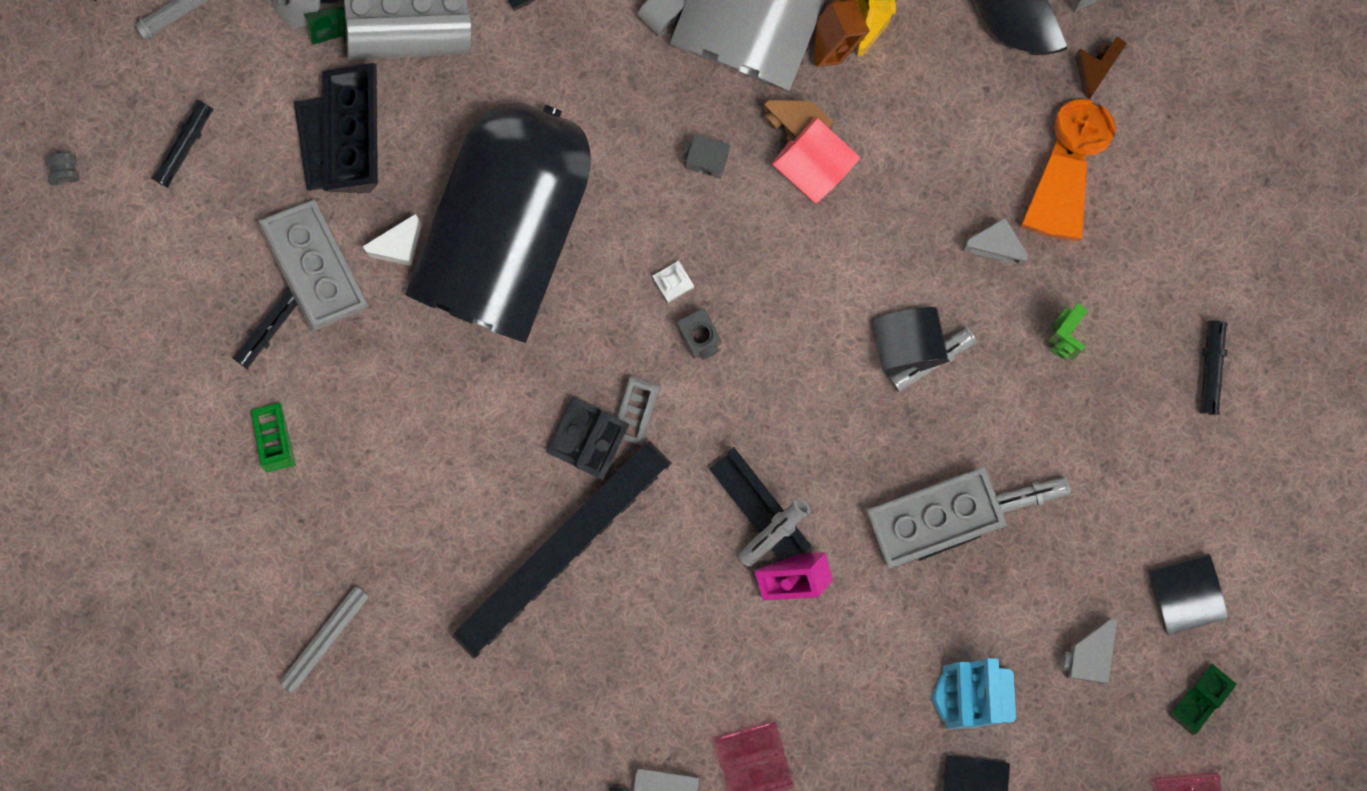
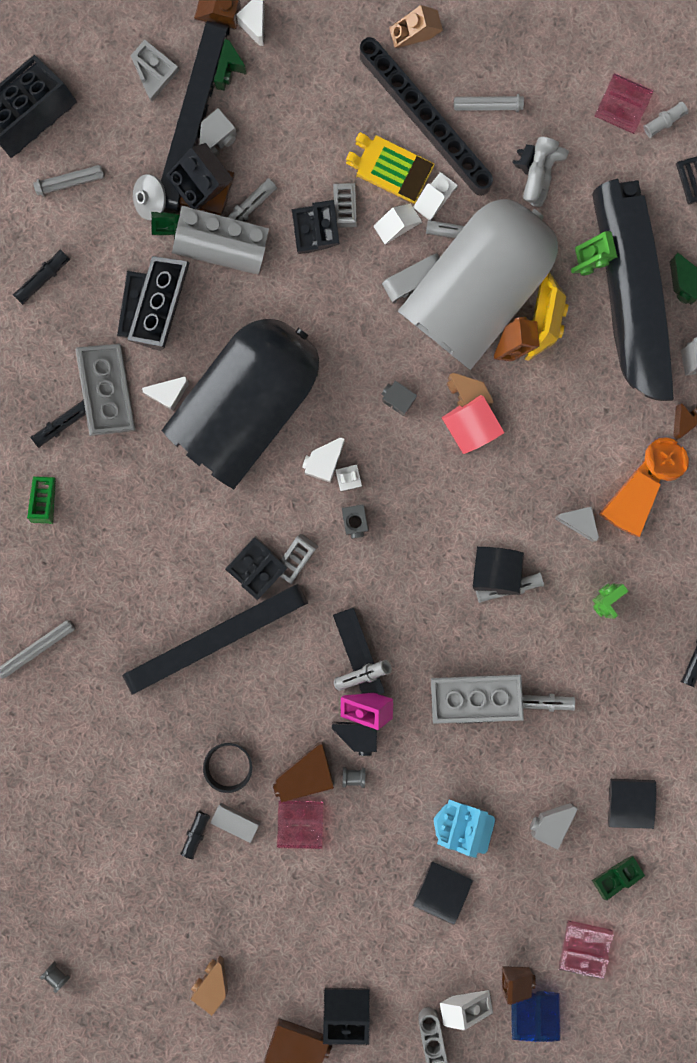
camera: 15 degrees right, 5 degrees up
none -> black tyre [203,743,252,793]
none -> reddish brown slope [273,742,334,803]
none -> white slope [302,438,345,483]
none -> black slope [332,722,377,756]
none -> dark grey bush [342,767,366,788]

